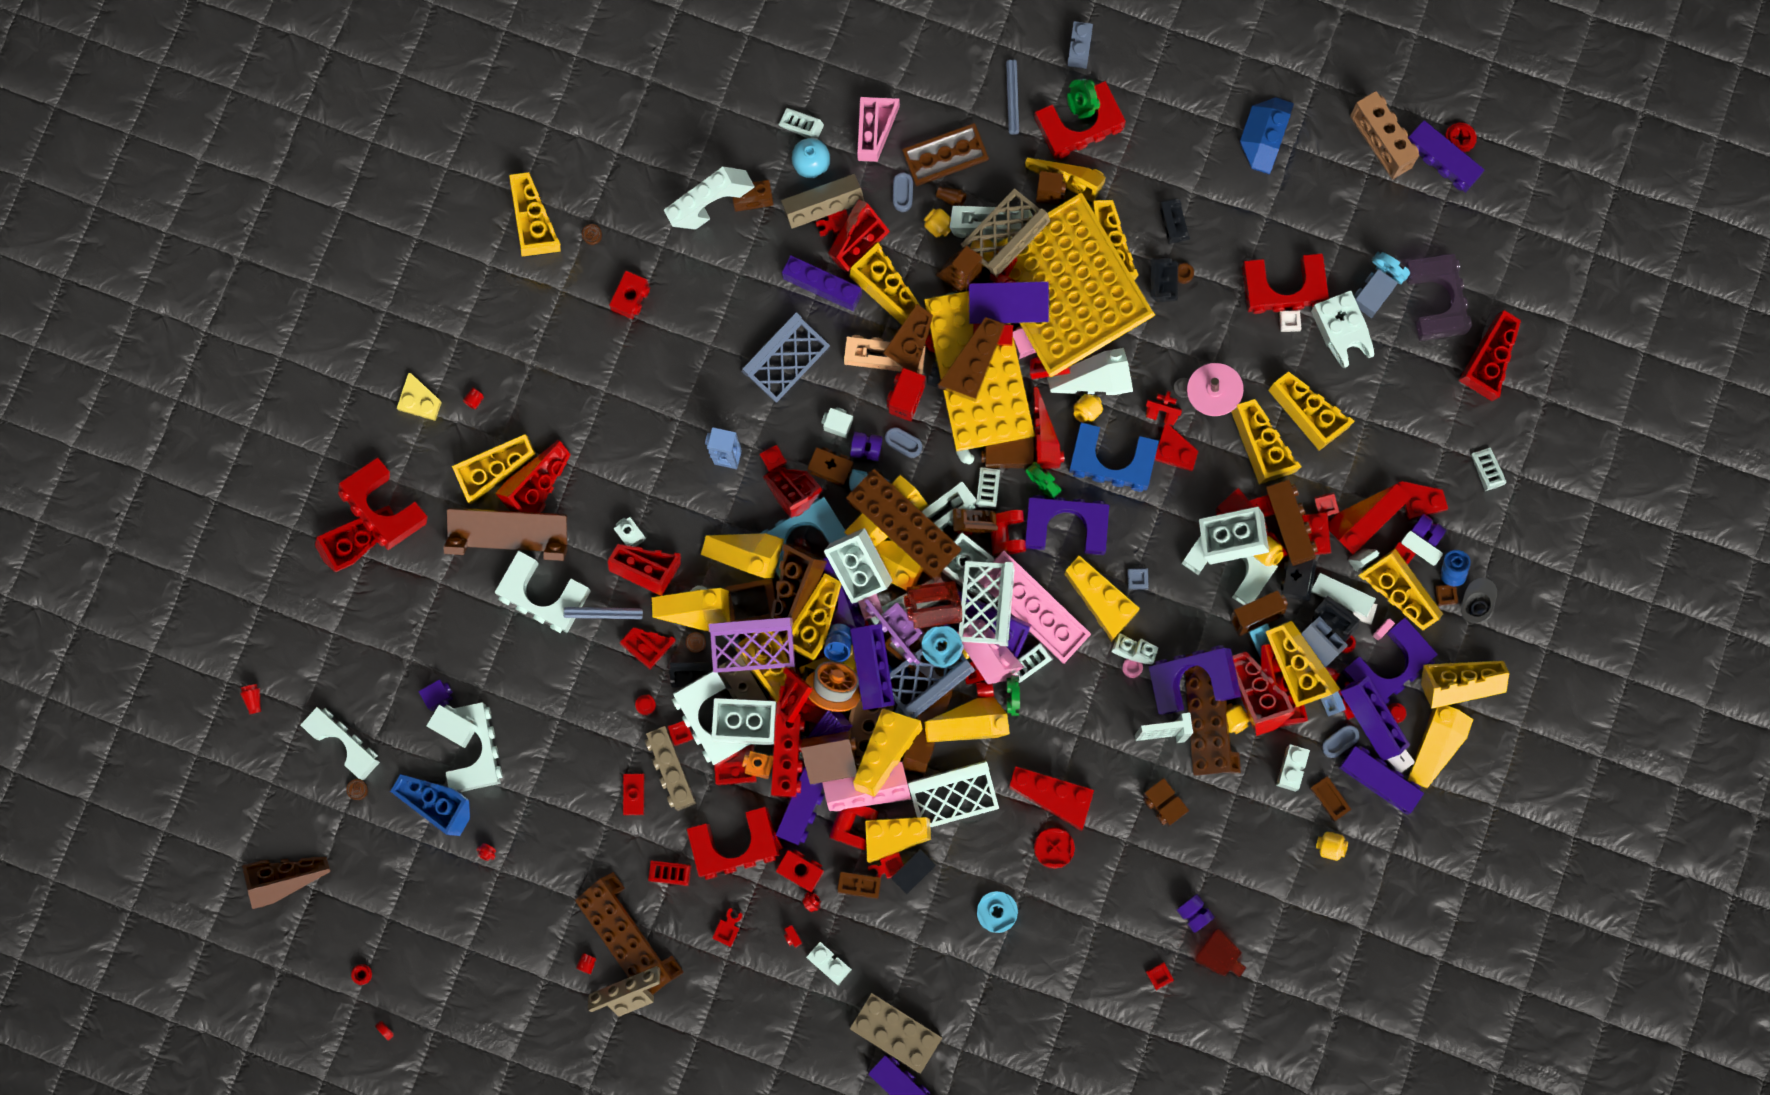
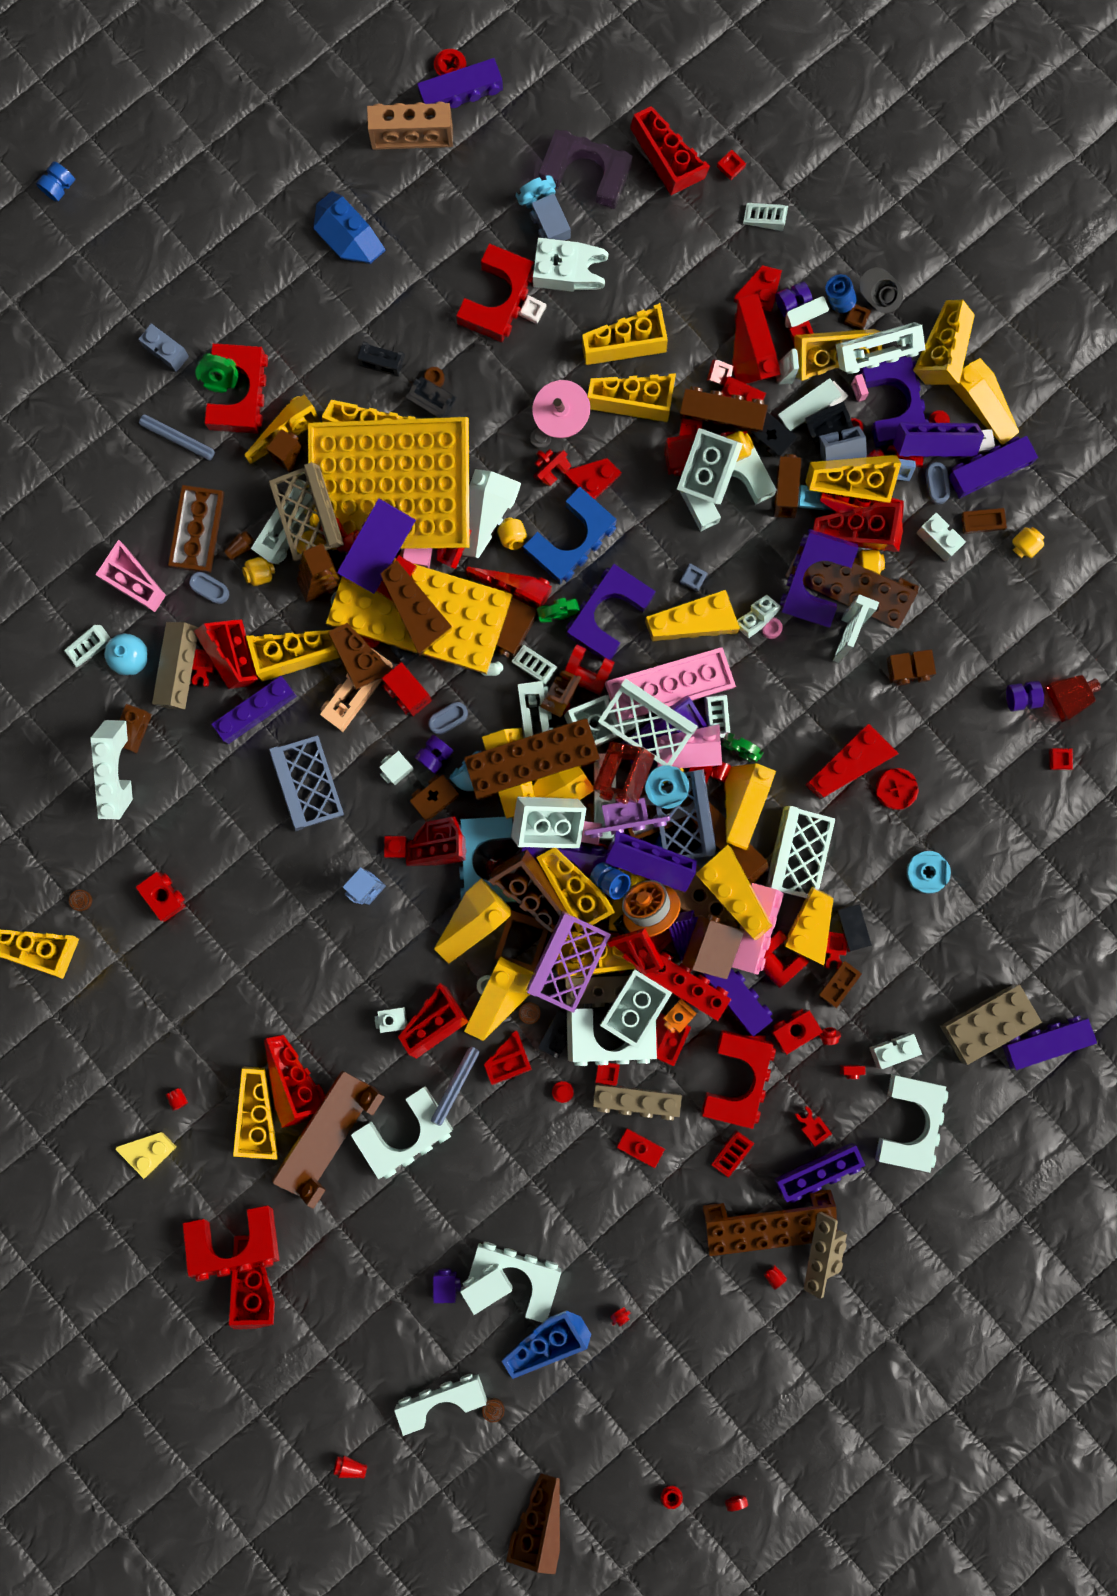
camera: 65 degrees left, 5 degrees up
none -> red plate [717,150,746,180]
none -> dark purple brick [774,1143,866,1203]
none -> light aqua brick [835,322,925,374]
none -> light aqua arch [875,1074,948,1173]

